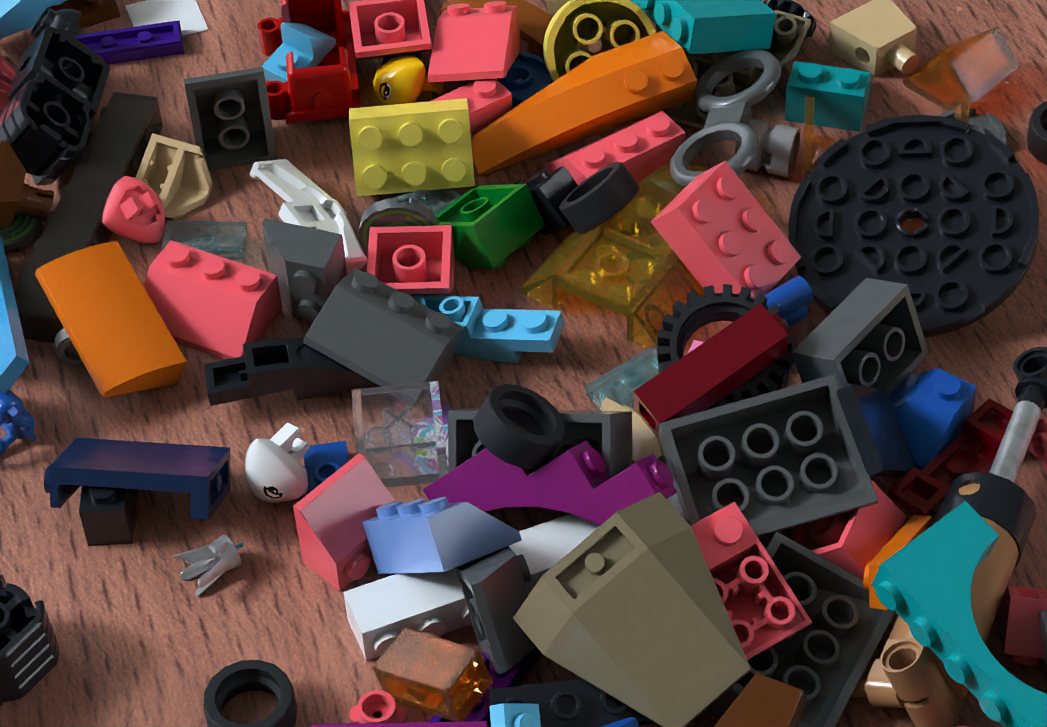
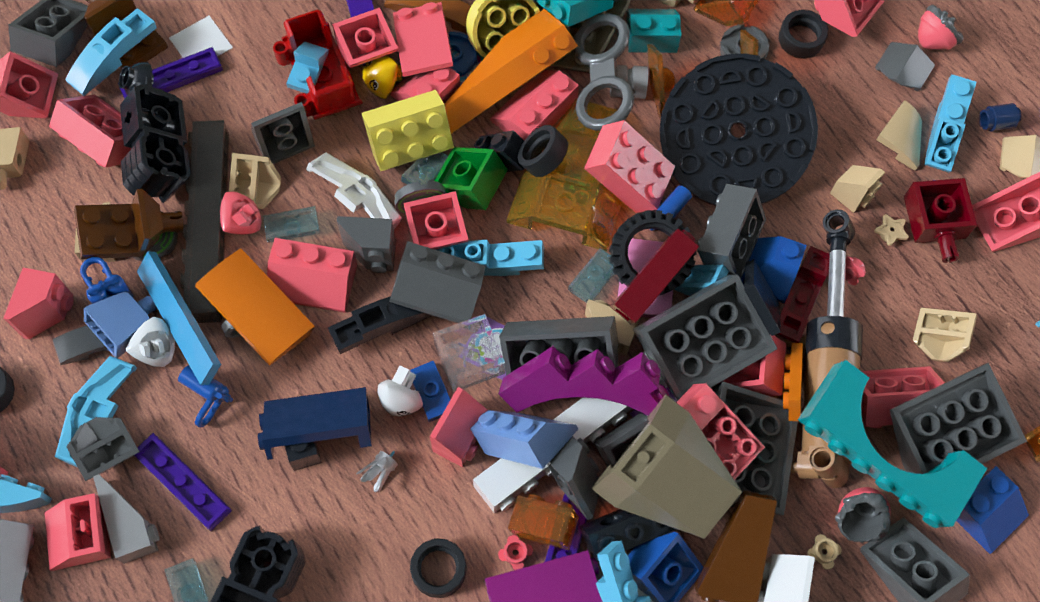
camera: 20 degrees left, 20 degrees up
black tyre [473,384,565,469] -> none

